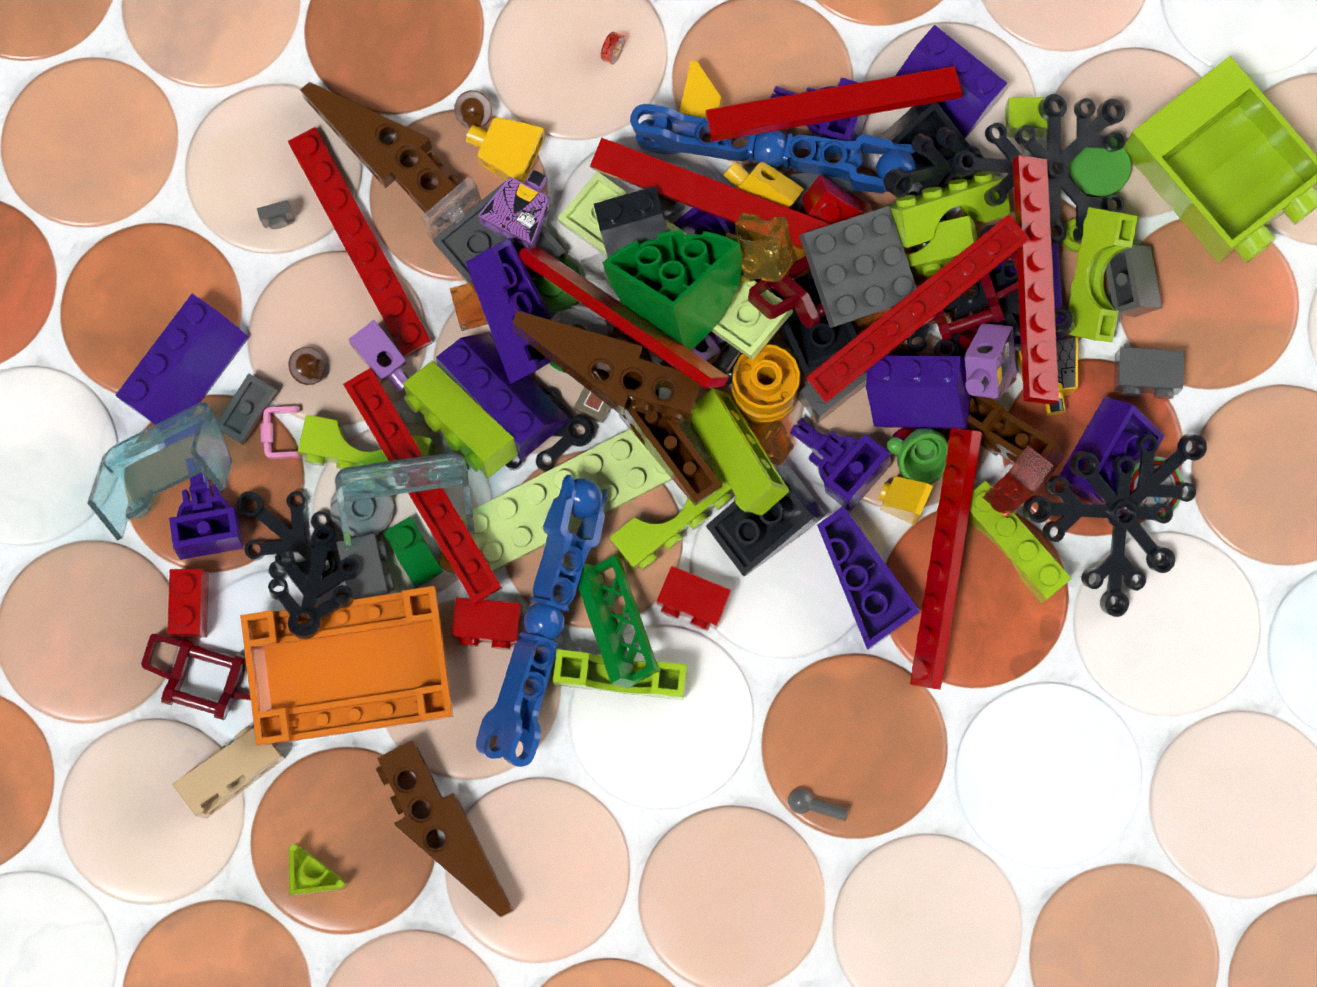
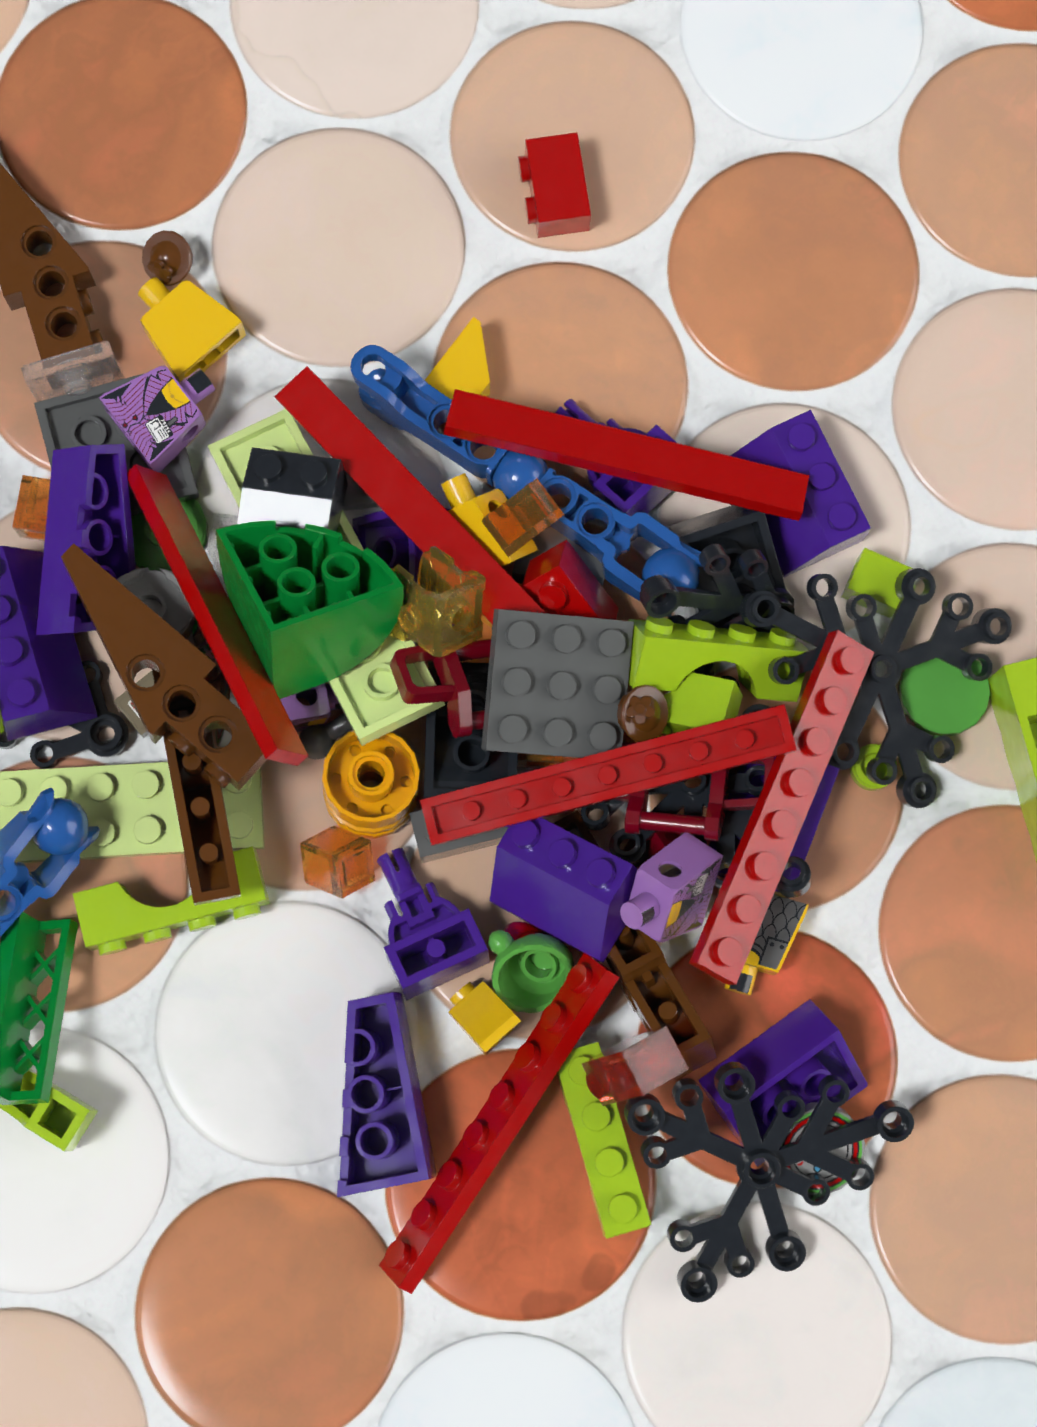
camera: 15 degrees right, 0 degrees up
clear red tile [601,31,625,65] -> none
red brick [656,566,731,631] -> none
lime brick [690,388,789,516] -> none
black slope [706,464,827,577] -> none
dark grey bar [788,788,849,821] -> none
lime arch [1064,207,1138,342] -> none
dark grey brick [1106,245,1162,317] -> none
dark grey brick [1114,347,1184,399] -> none
none -> clear orange panel [482,478,564,557]
none -> reddish brown hat [617,685,669,742]

